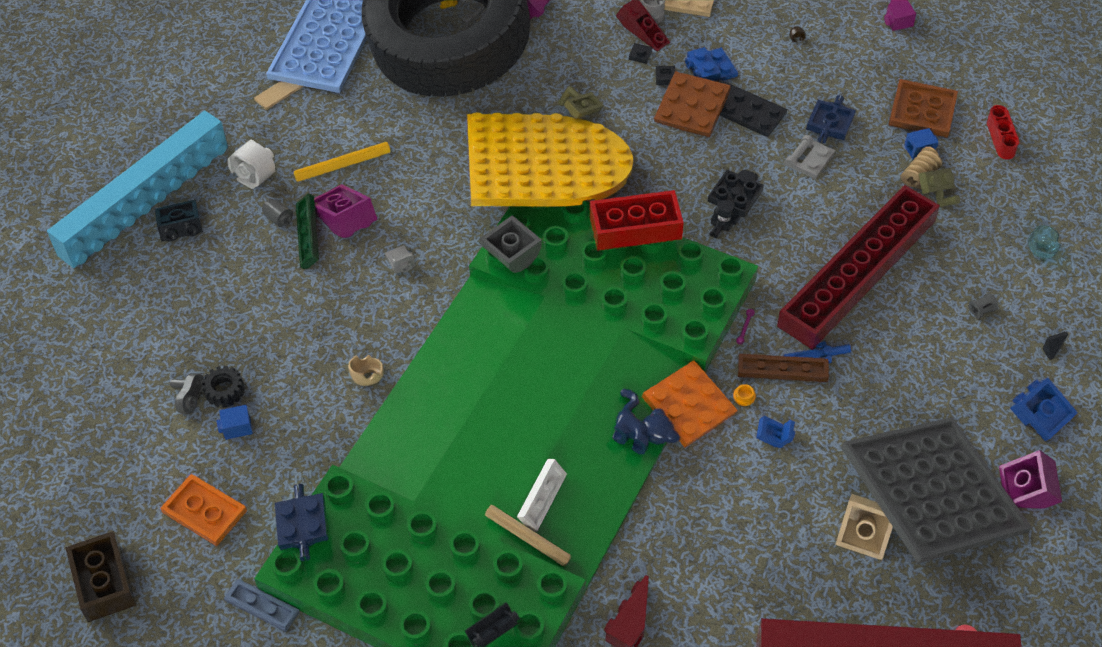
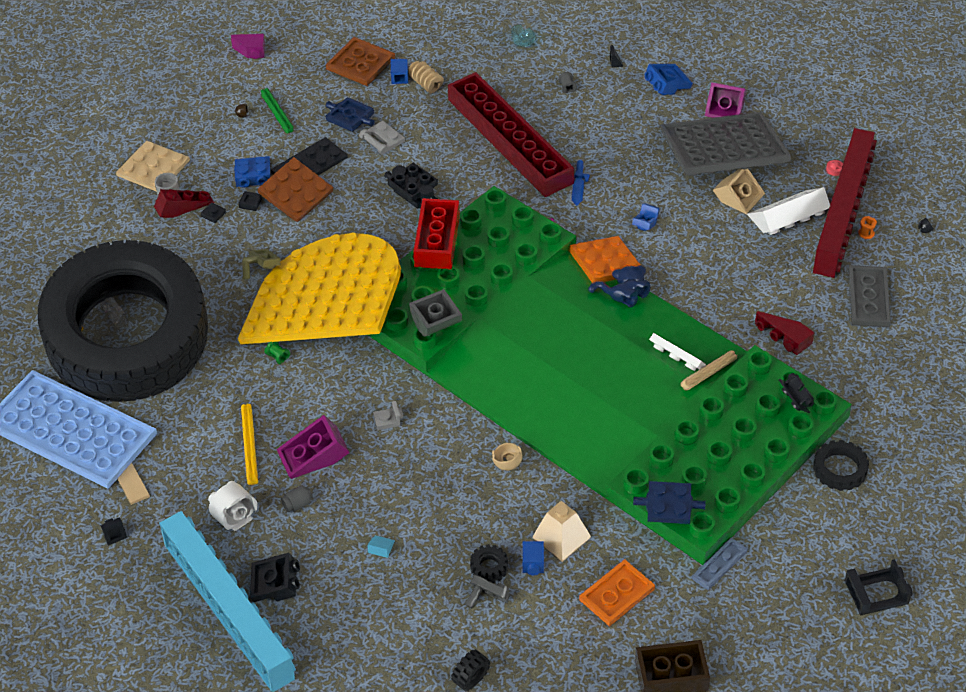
camera: 75 degrees left, 5 degrees down
dark green tile [296,193,319,269] -> none
light orange plate [733,384,756,406] -> none
reddish brown plate [738,354,829,382] -> none
olive plate [919,168,960,207] -> none
red beam [987,105,1019,160] -> none
none -> black tile [100,517,128,546]
none -> green axle [261,88,294,134]
none -> green bush [264,342,290,364]
none -> medium azure slope [367,535,395,558]
none -> black tyre [451,649,491,692]
none -> tan slope [532,501,591,562]
none -> white slope [747,187,830,235]

